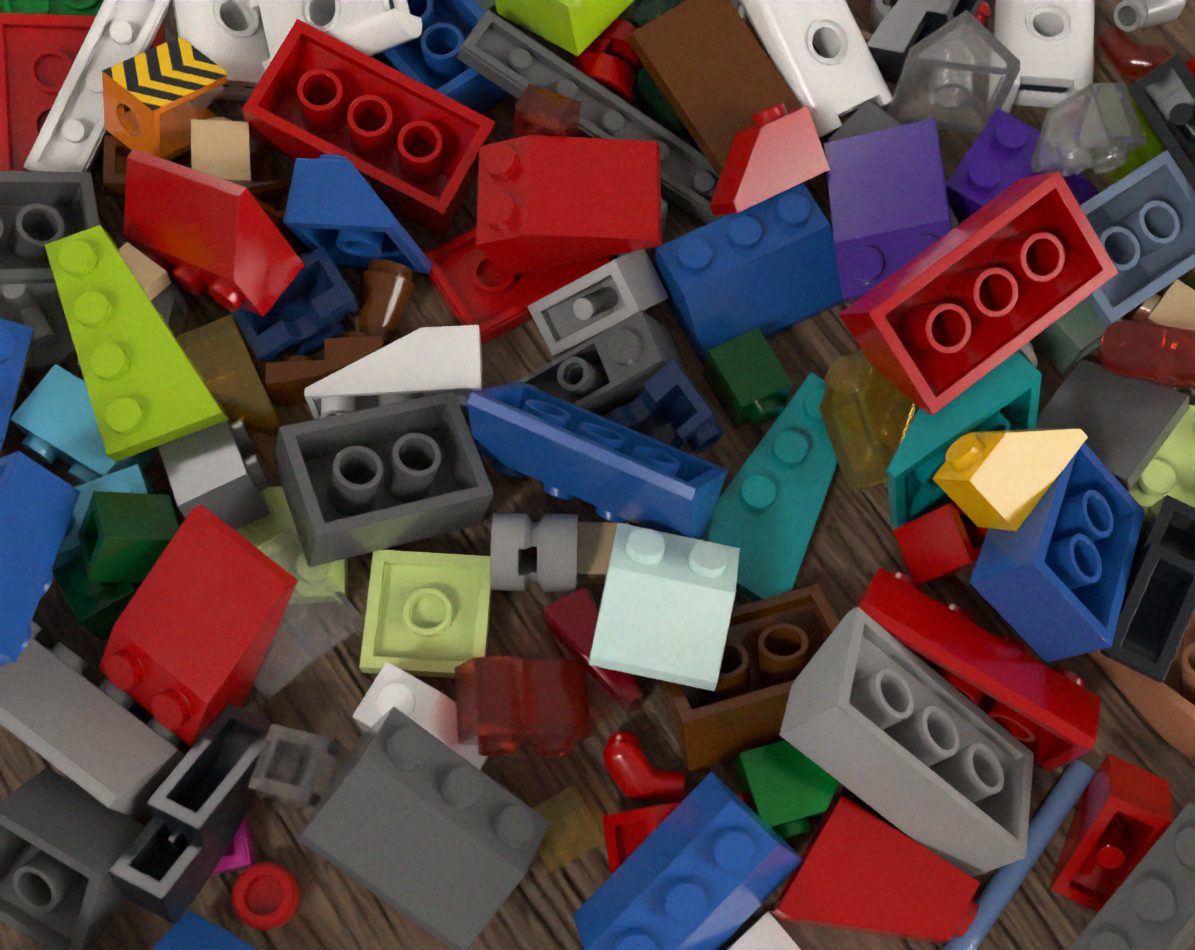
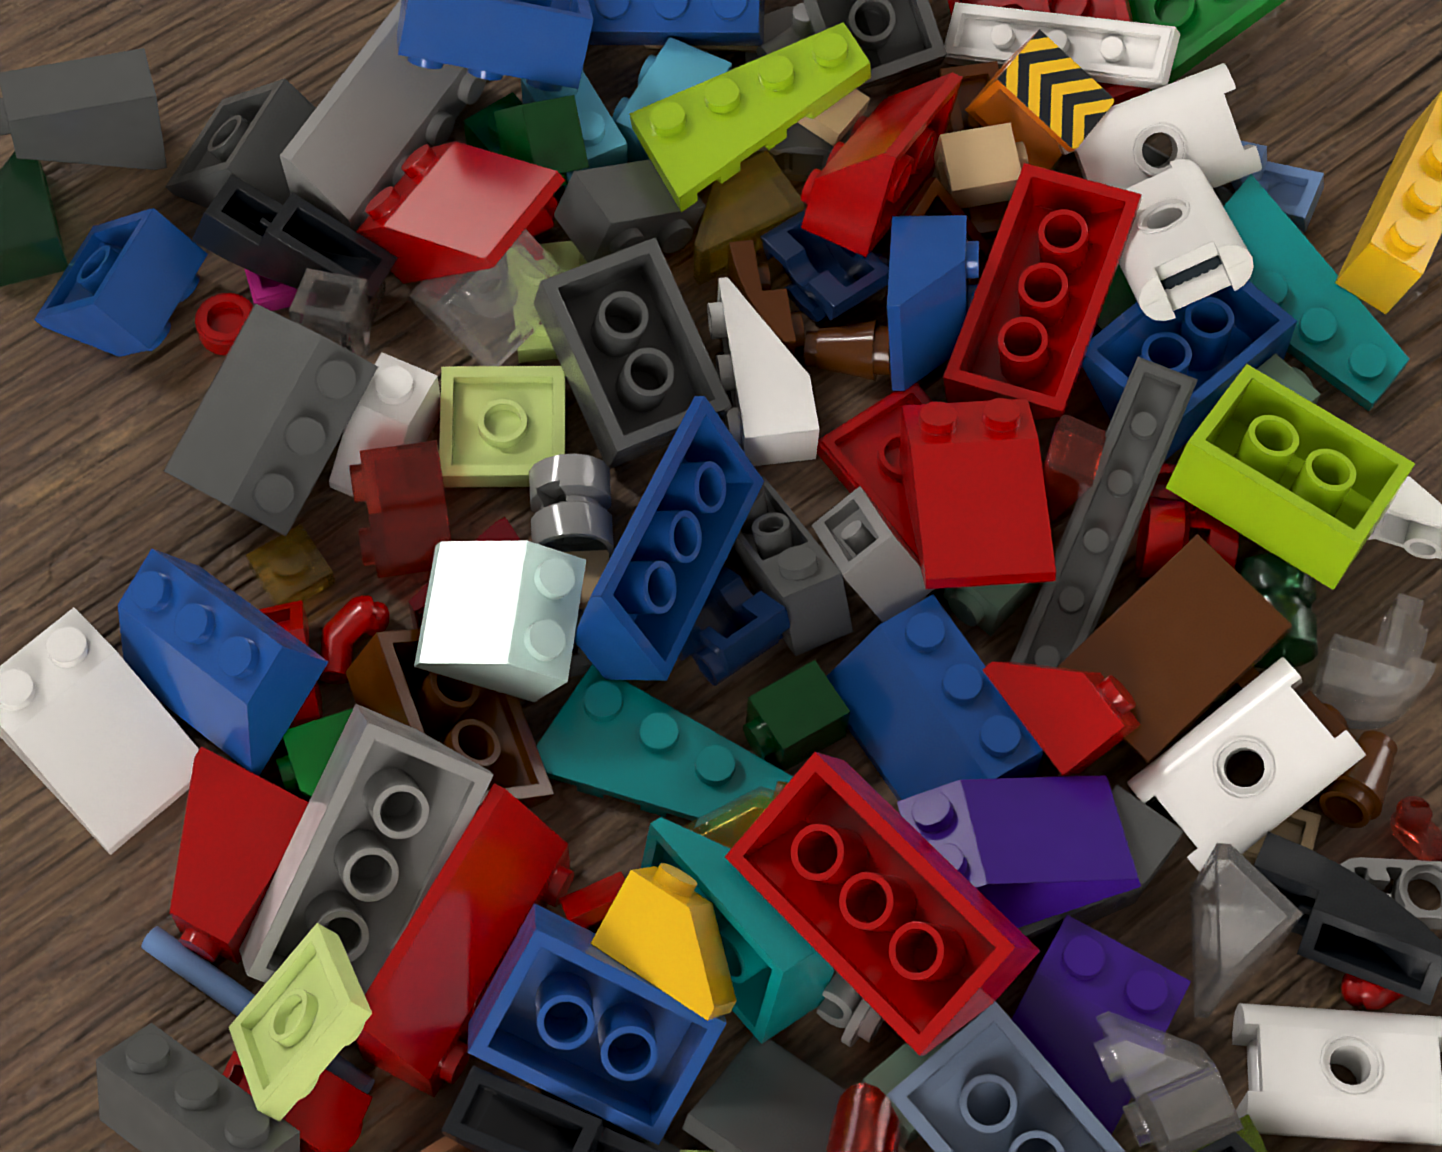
camera: 85 degrees right, 5 degrees down
none -> yellowish green plate [229,923,372,1122]

